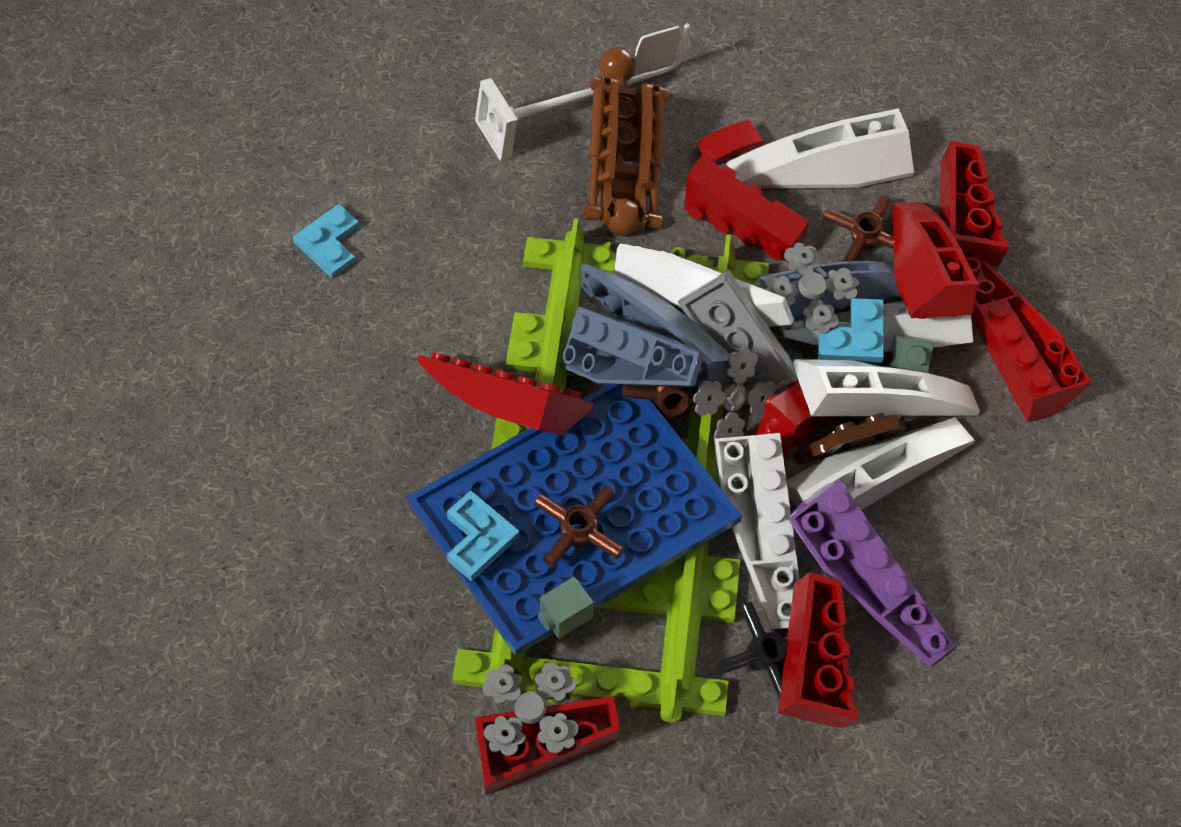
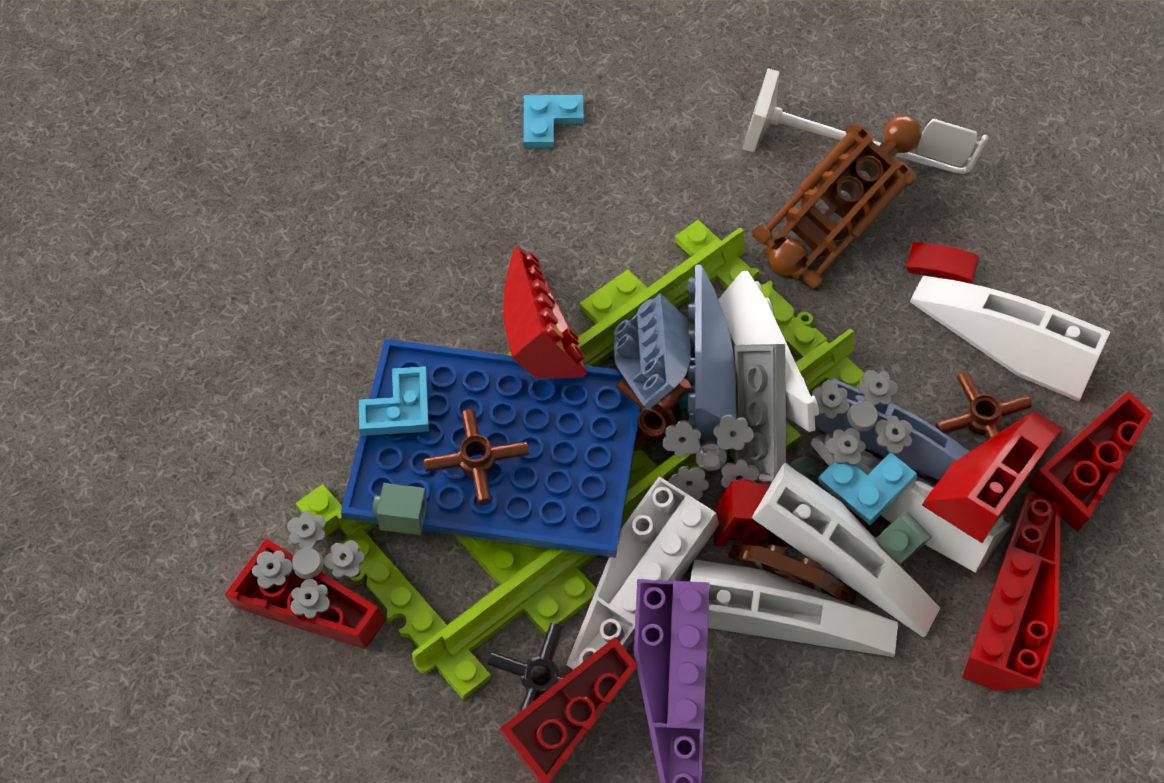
camera: 45 degrees right, 0 degrees up
red wedge [684,151,809,263] -> none

